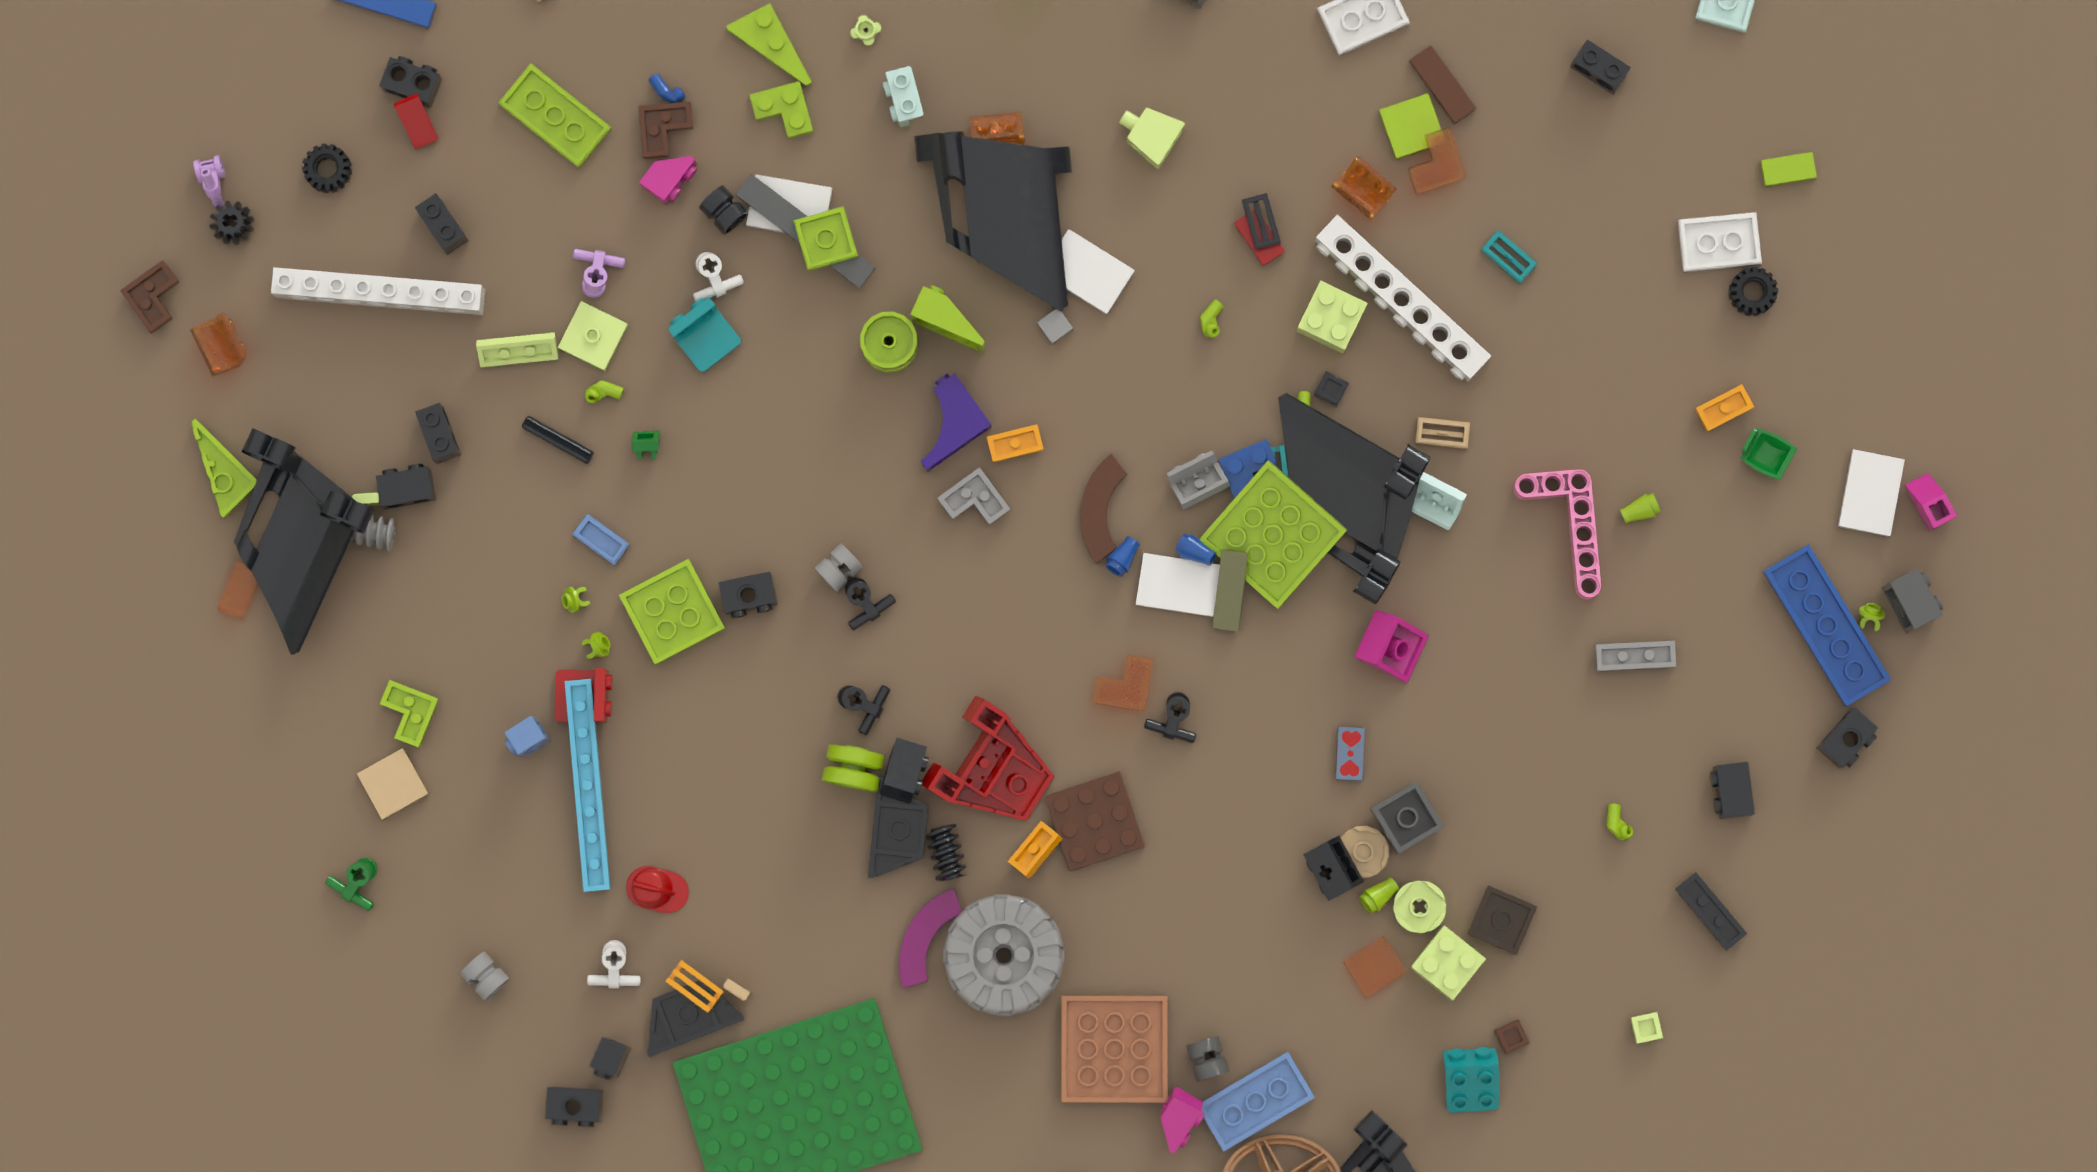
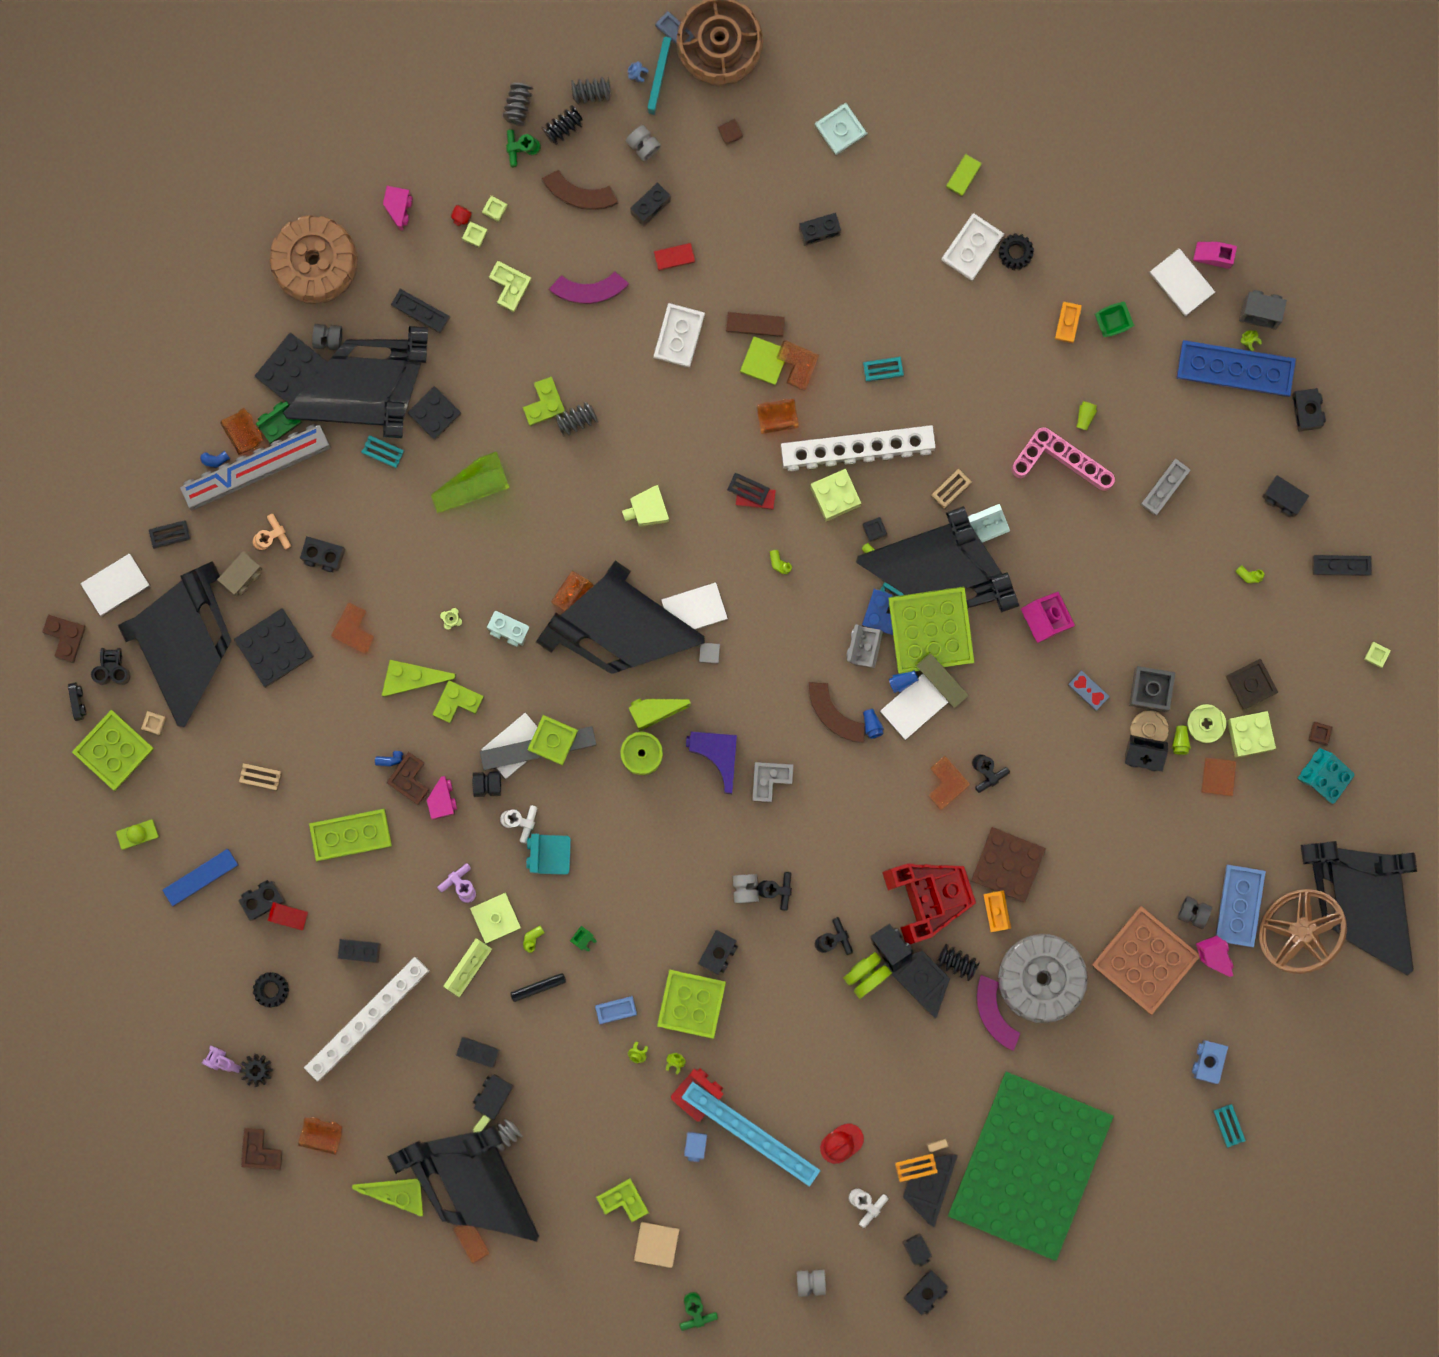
camera: 55 degrees left, 0 degrees up
light orange plate [987,424,1044,463] -> none

